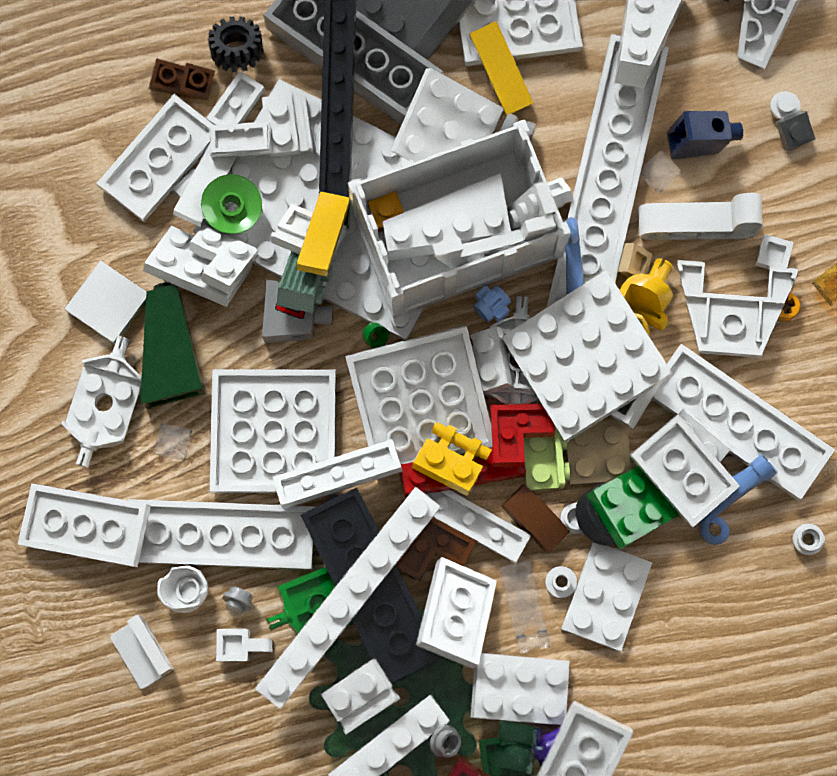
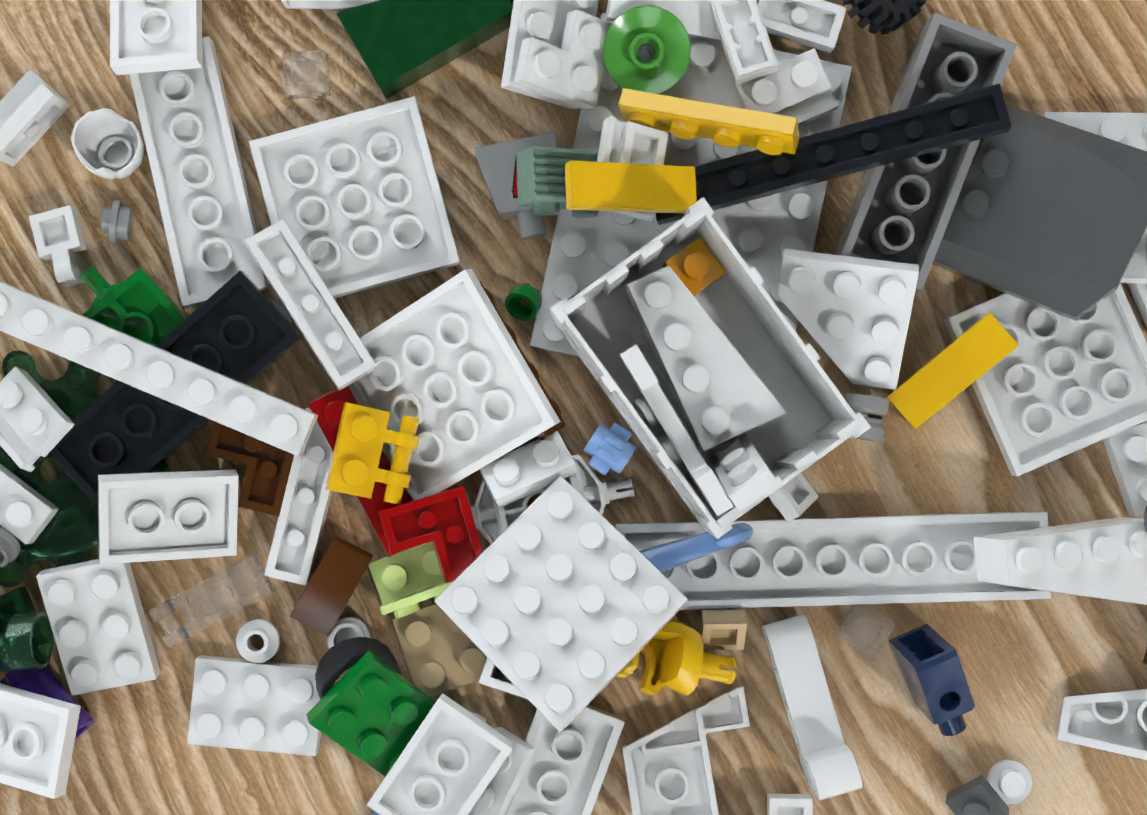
camera: 70 degrees right, 10 degrees up
none -> yellow plate [618,88,799,155]

